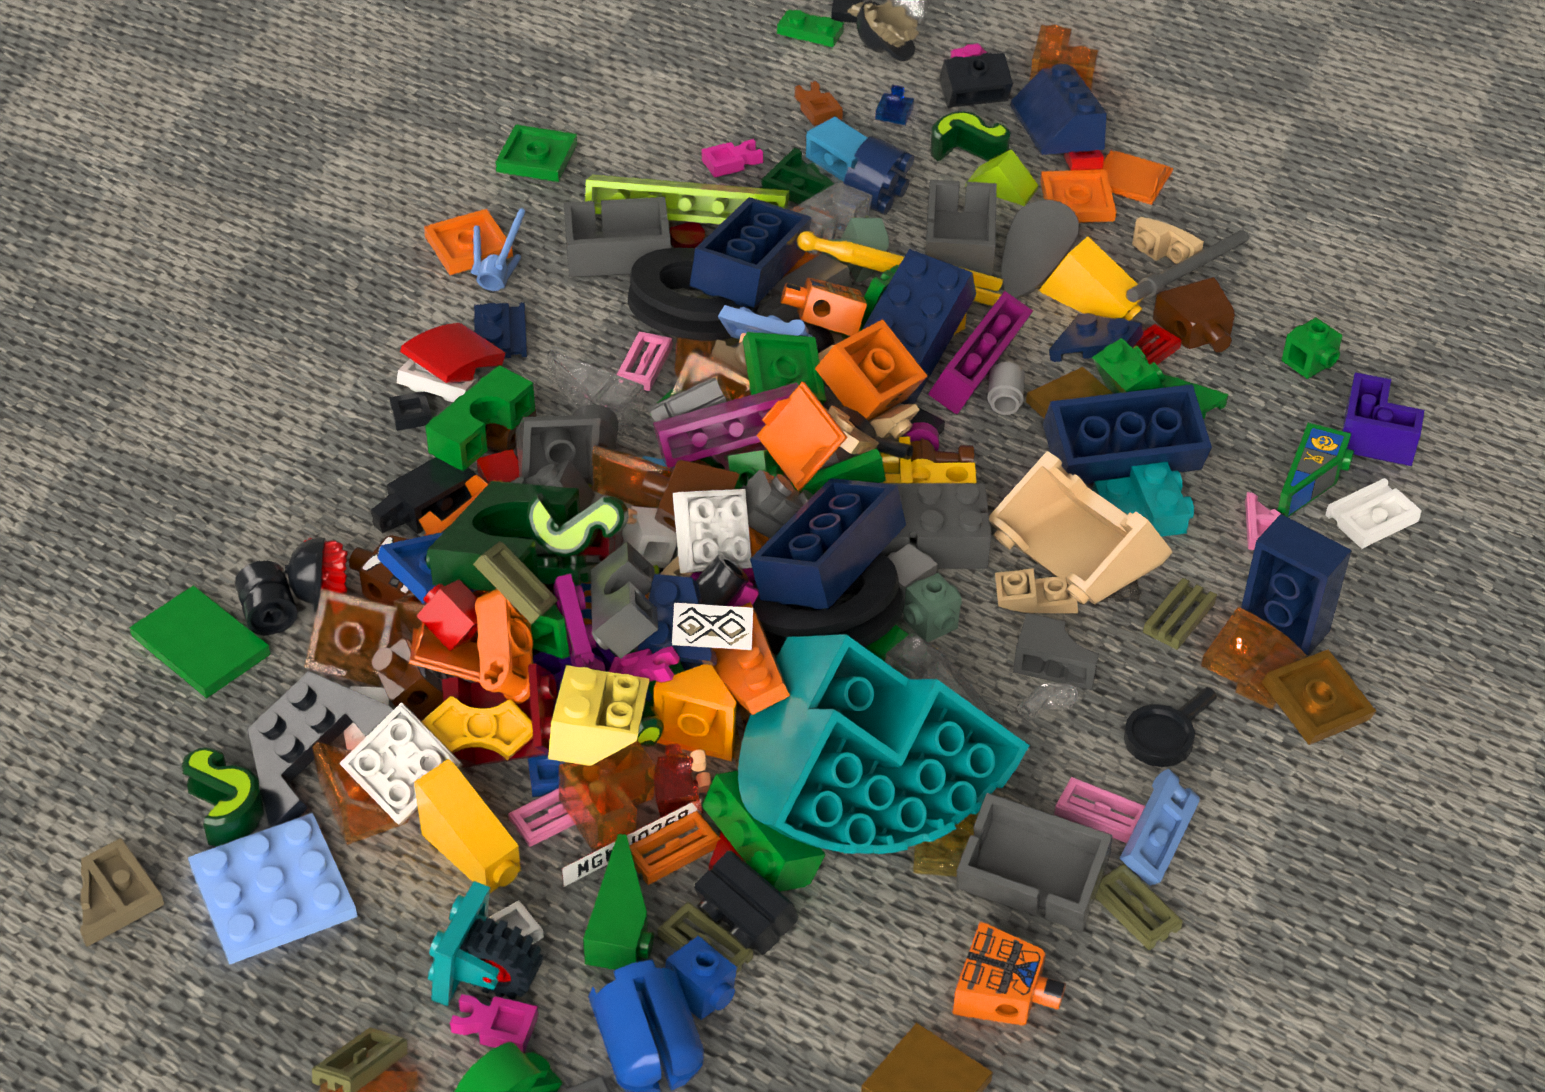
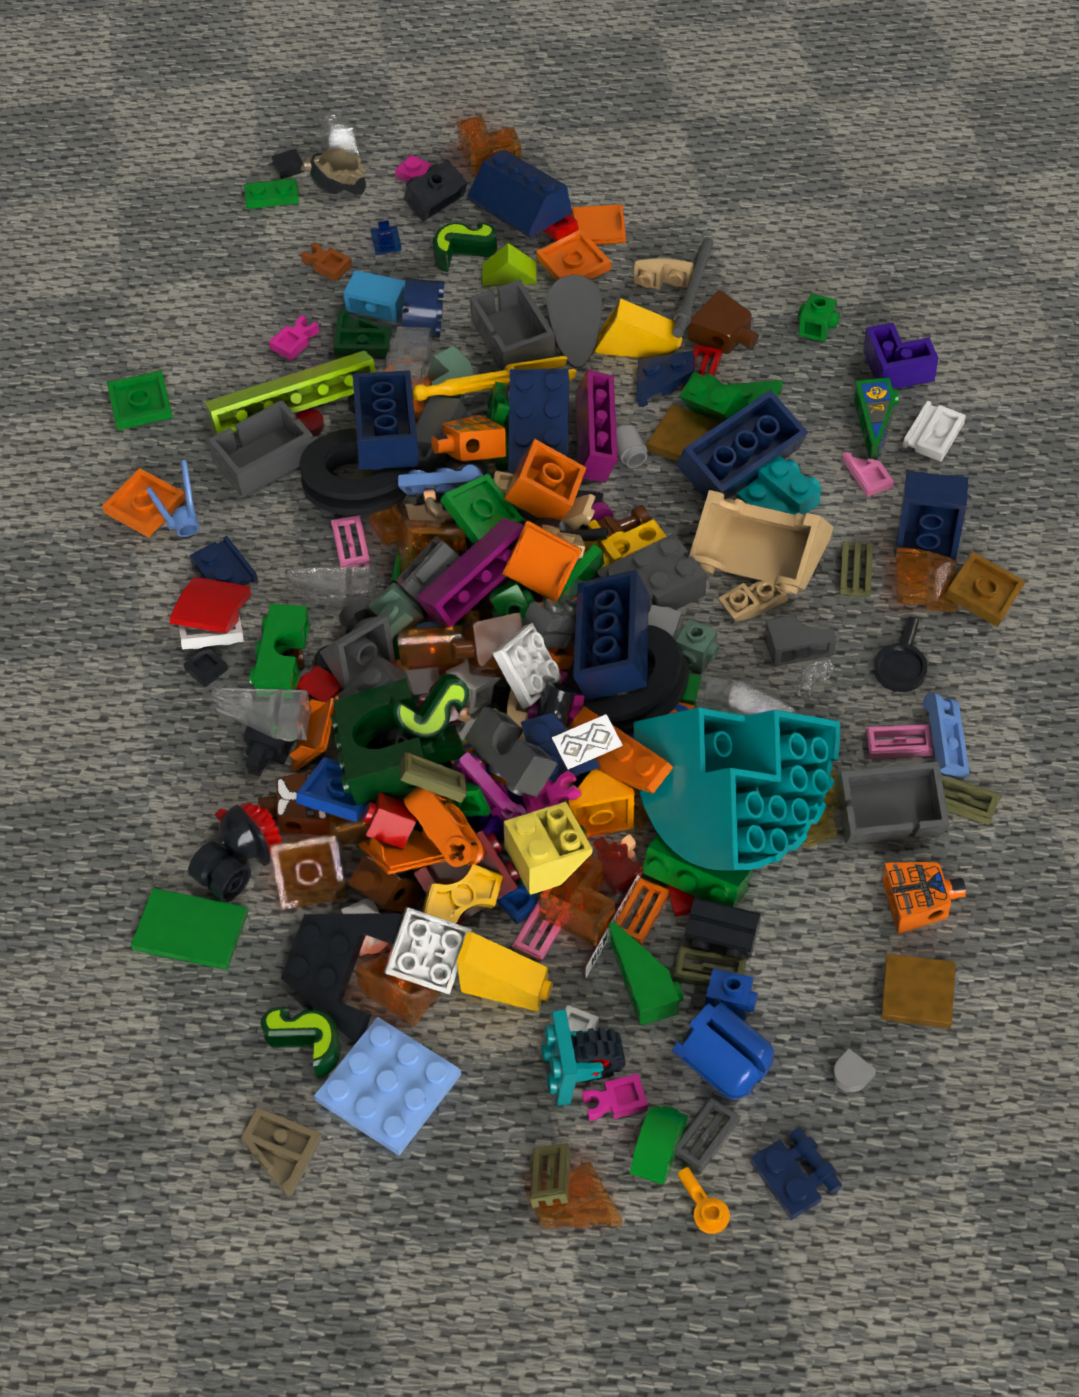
camera: 25 degrees left, 10 degrees up
none -> clear slope [212,688,311,741]
none -> sand green brick [369,583,425,638]

